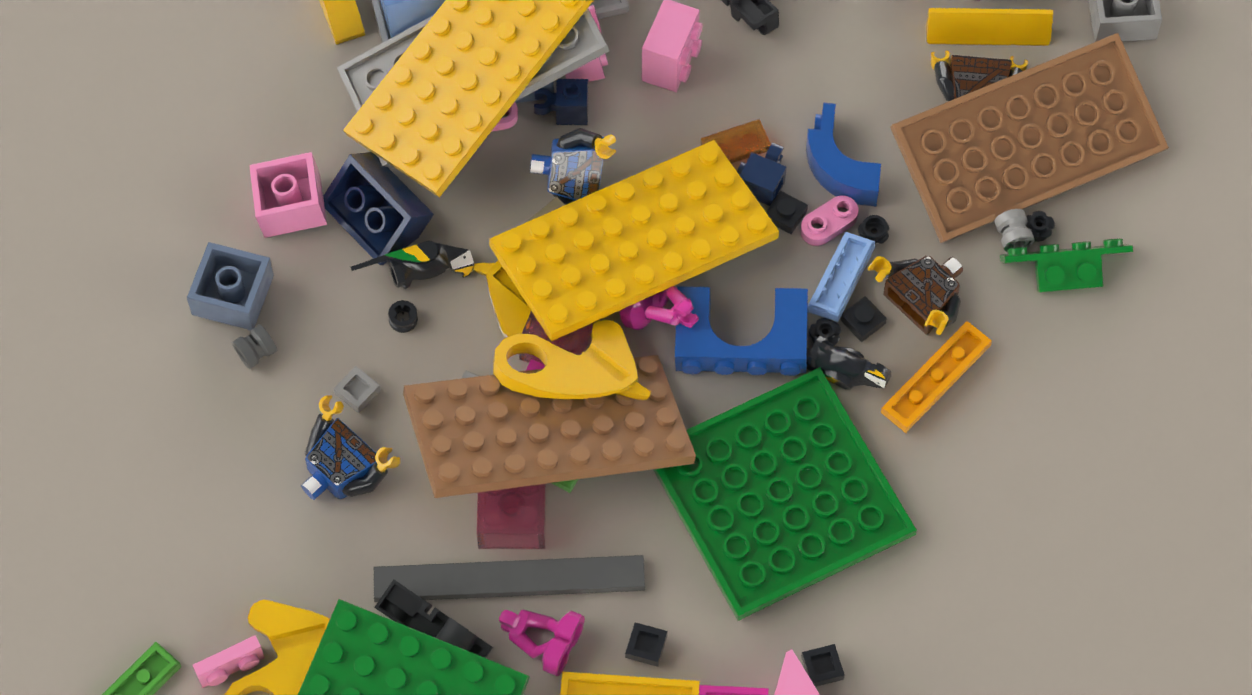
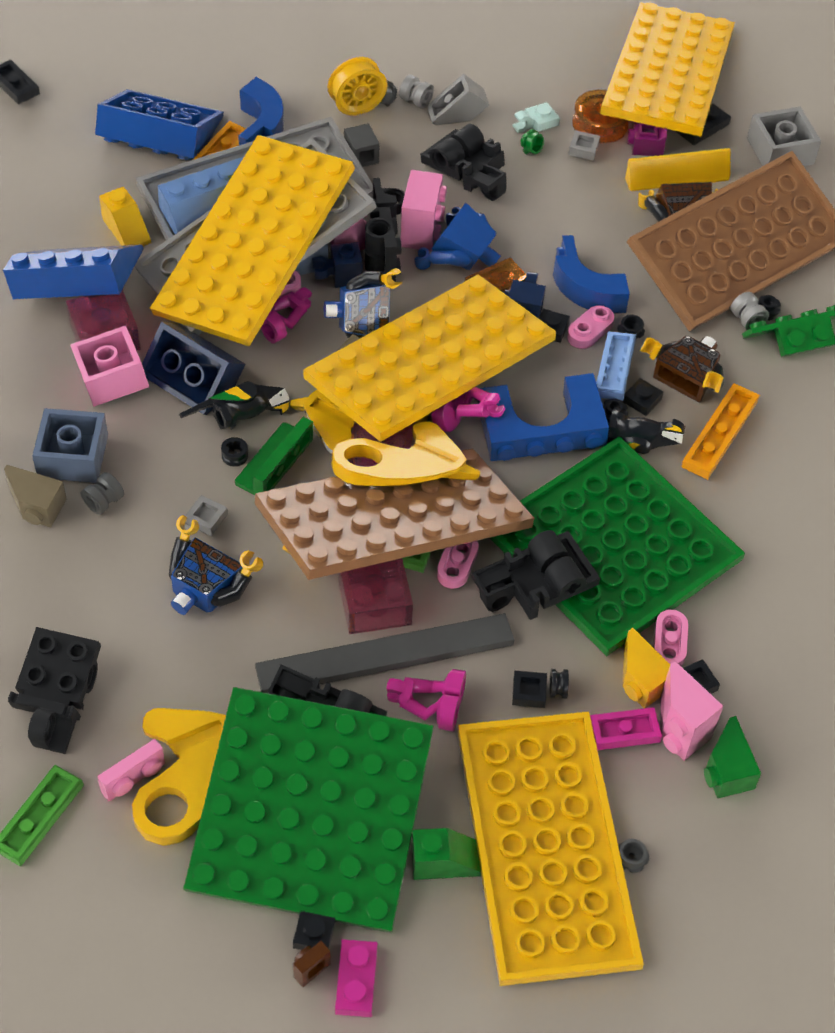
camera: 15 degrees left, 10 degrees down
none -> blue slope [3,244,144,299]
none -> dark tan slope [4,465,67,528]
none -> black plate [8,627,101,754]
none -> clear pink brick [66,289,141,351]
none -> green panel [235,417,313,495]
none -> dark pink piece [260,287,312,344]
none -> black plate [365,178,405,282]
none -> blue torso [414,203,501,270]
none -> bright pink plate [437,541,479,589]
none -> black plate [472,530,600,620]
none -> black bush [549,668,569,699]
none -> yellow slope [622,628,670,708]
none -> bright pink plate [653,610,688,666]

